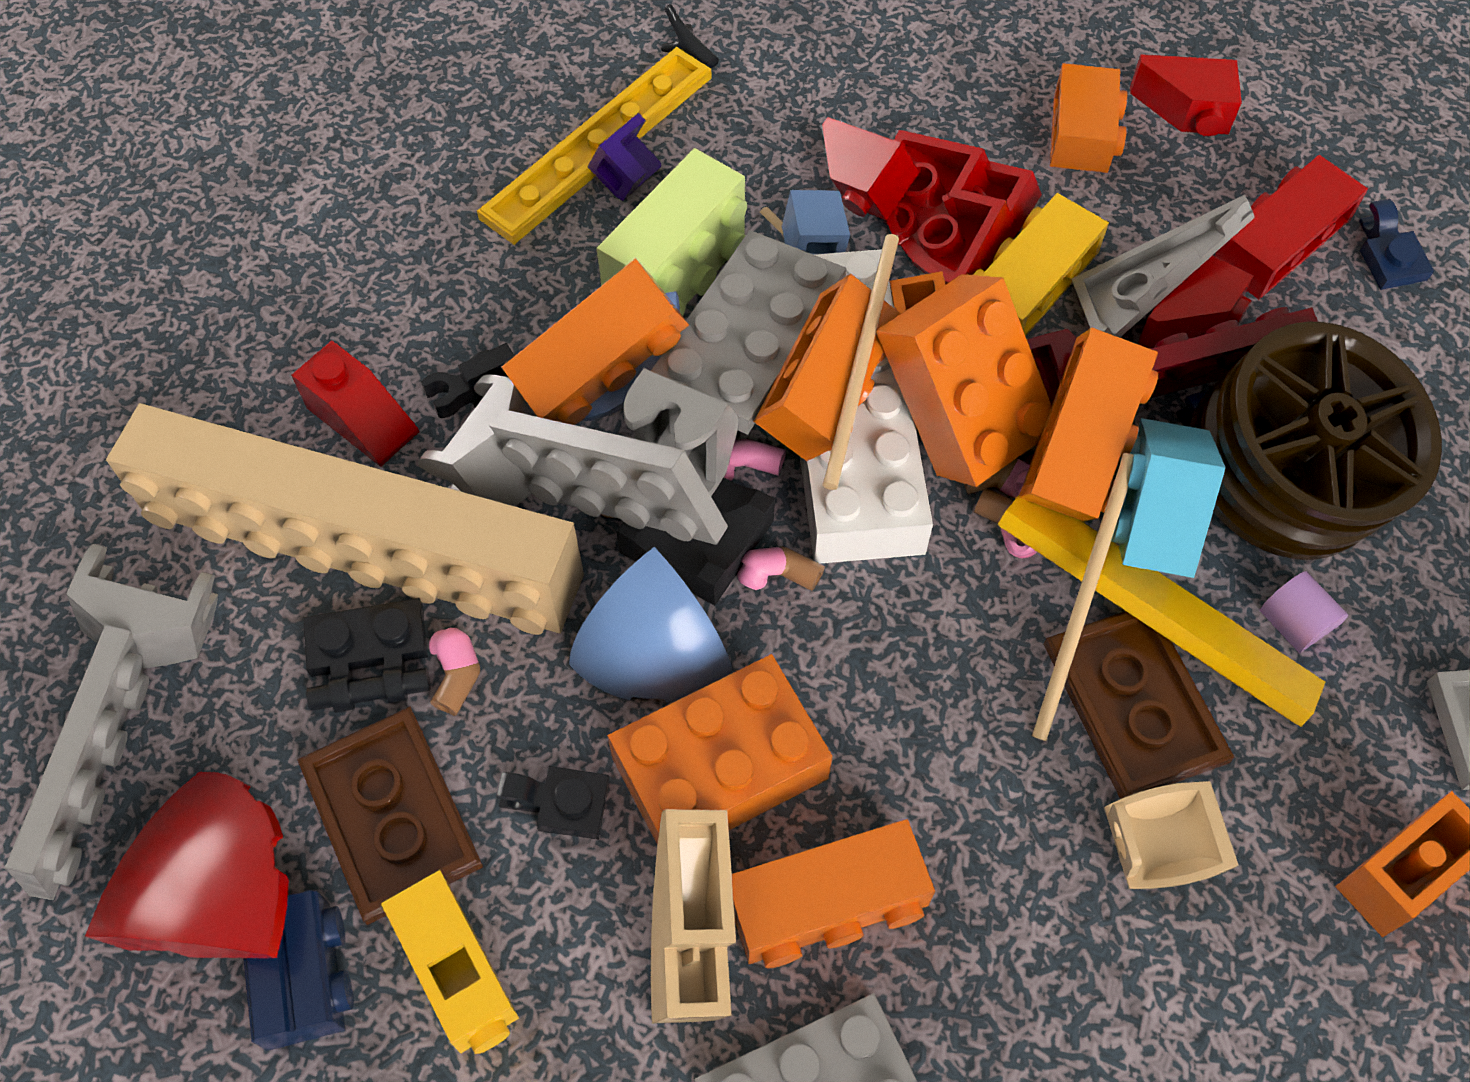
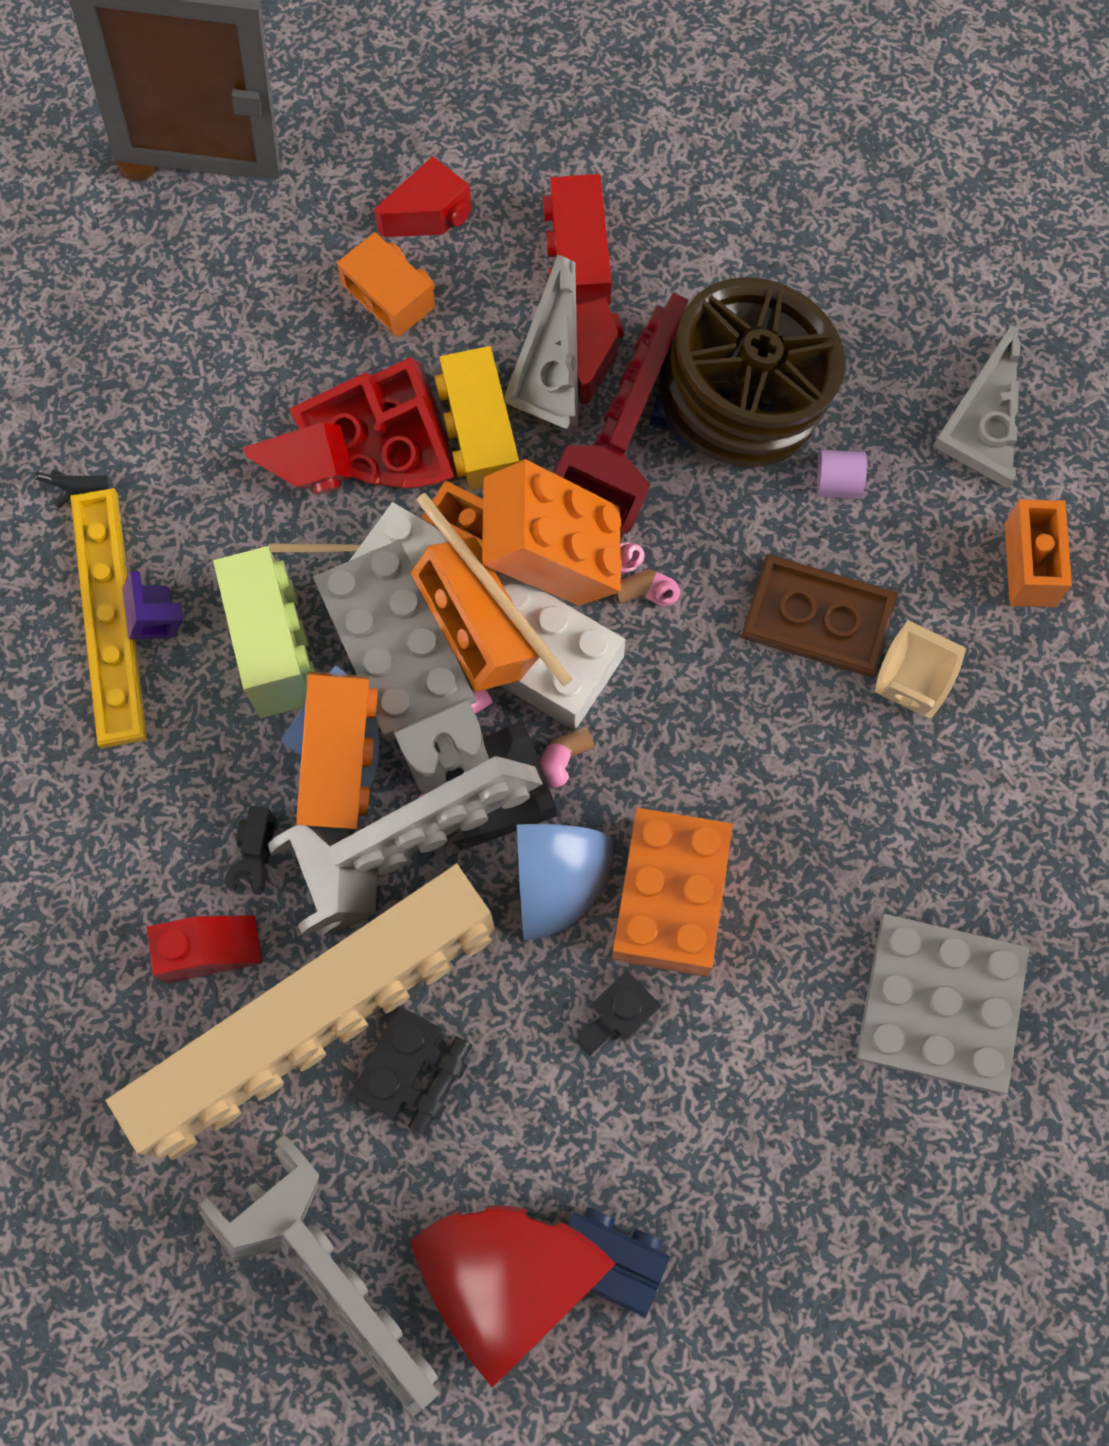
camera: 50 degrees left, 10 degrees up
reddish brown tile [297,706,484,925] -> none
yellow brick [381,870,519,1054] -> none
arm [429,628,480,716] -> none
tan slope [651,809,736,1024] -> none
orange brick [732,819,935,969] -> none
medium blue brick [782,190,850,255] -> none
yellow tile [997,495,1326,727] -> none
orange brick [1019,327,1158,521] -> none
tan axle [1032,453,1134,741] -> none
medium azure brick [1111,418,1226,578] -> none
dark blue plate [1359,199,1434,290] -> none

